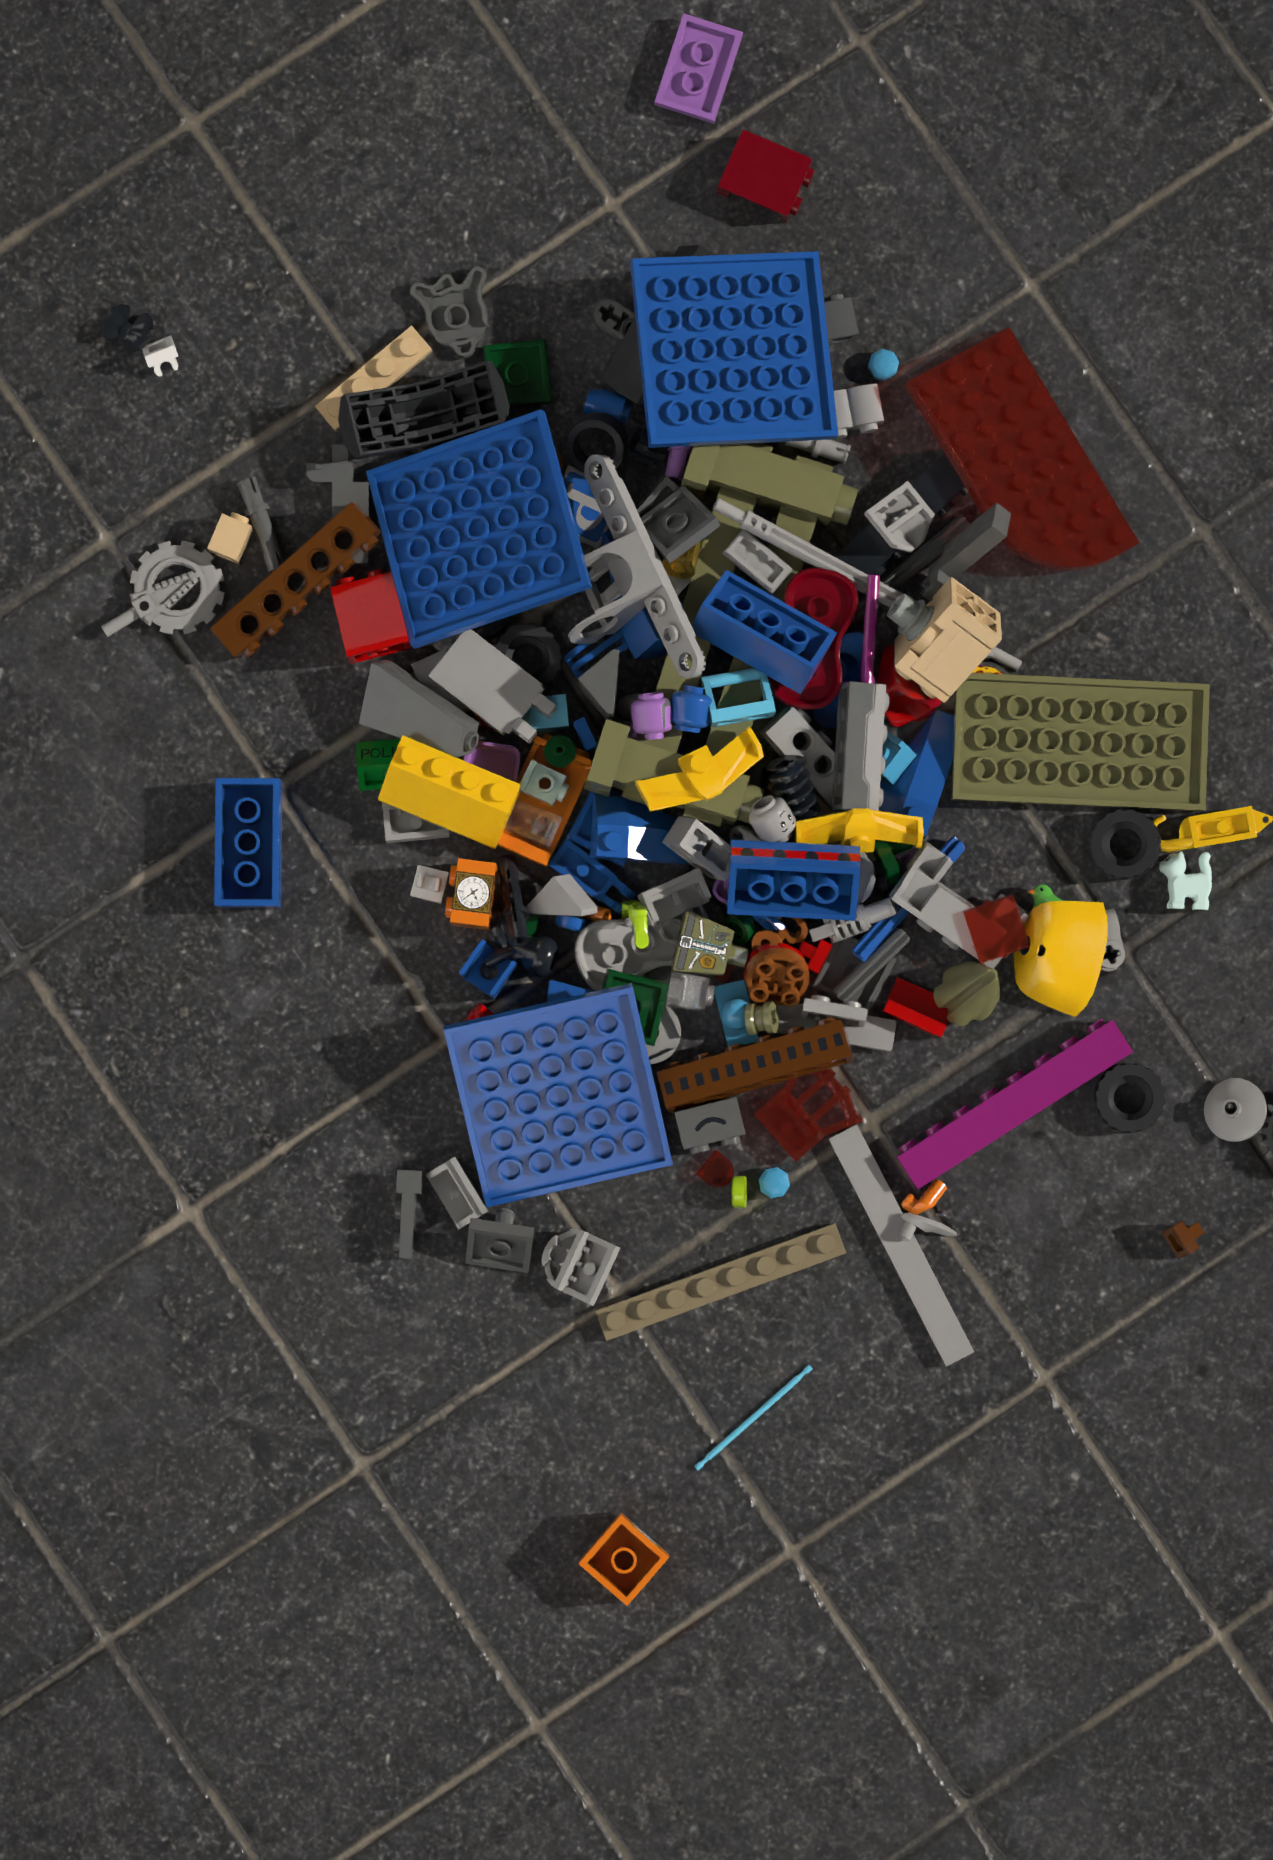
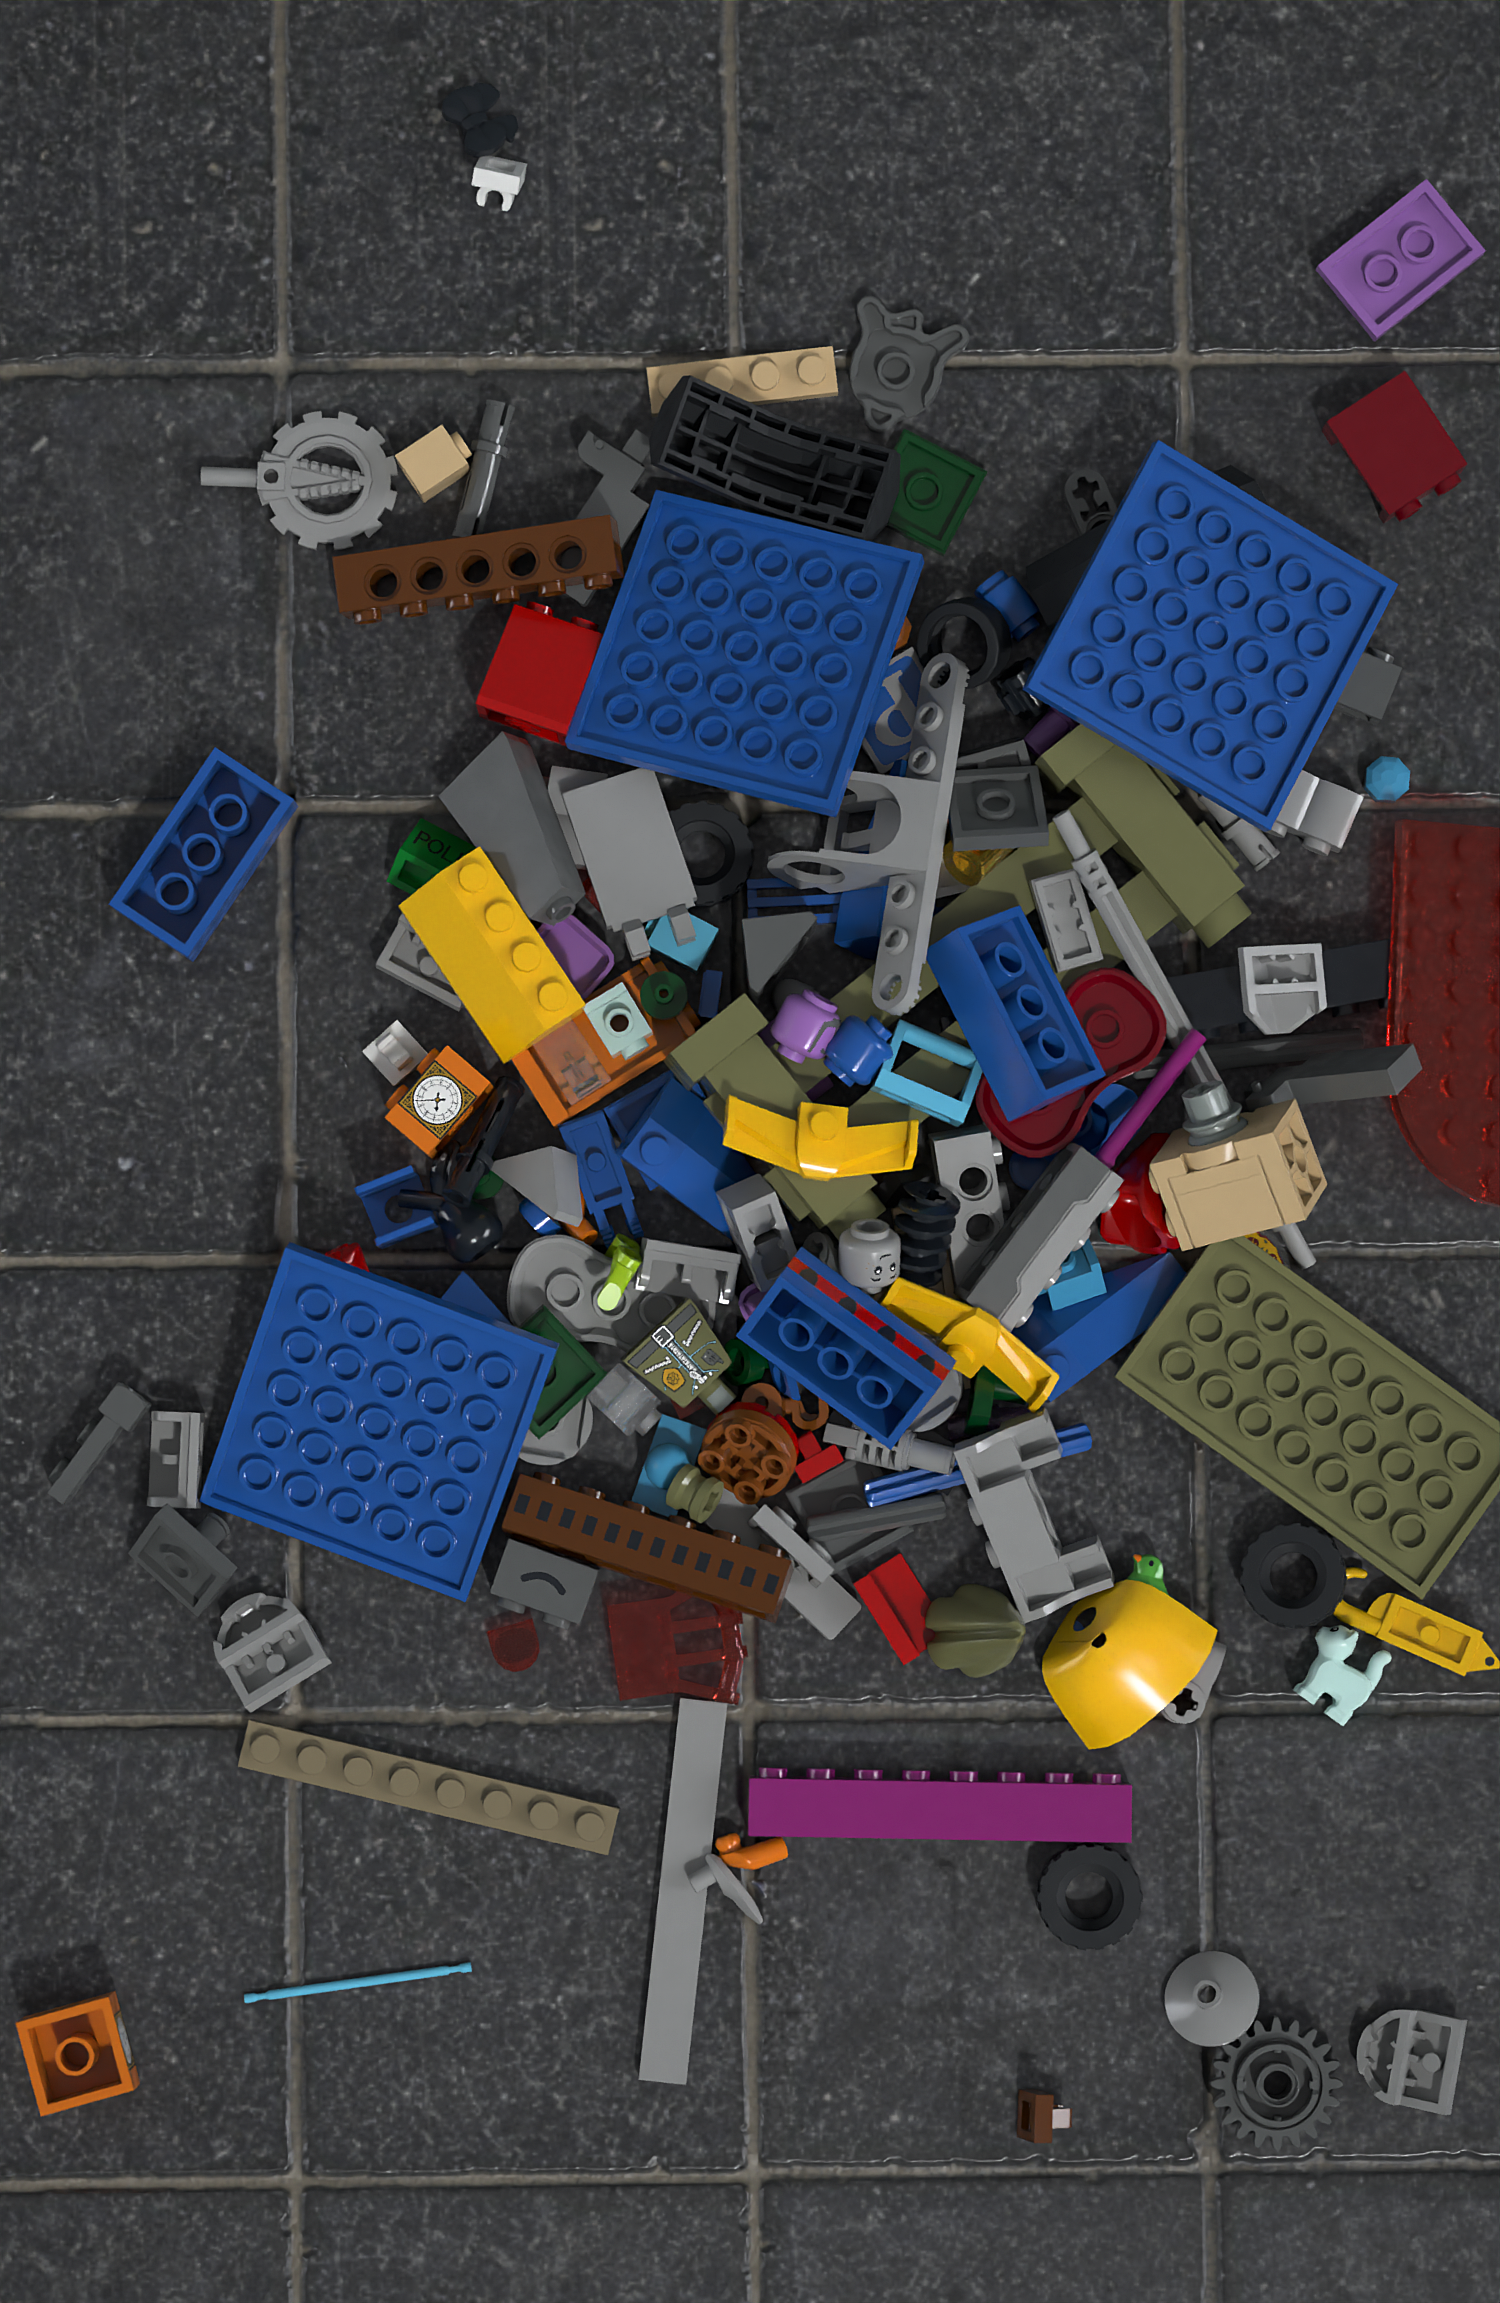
camera: 30 degrees right, 0 degrees up
lime tile [732,1176,747,1208] -> none
dark azure tile [758,1167,790,1198] -> none
clear red piece [962,894,1030,964] -> none

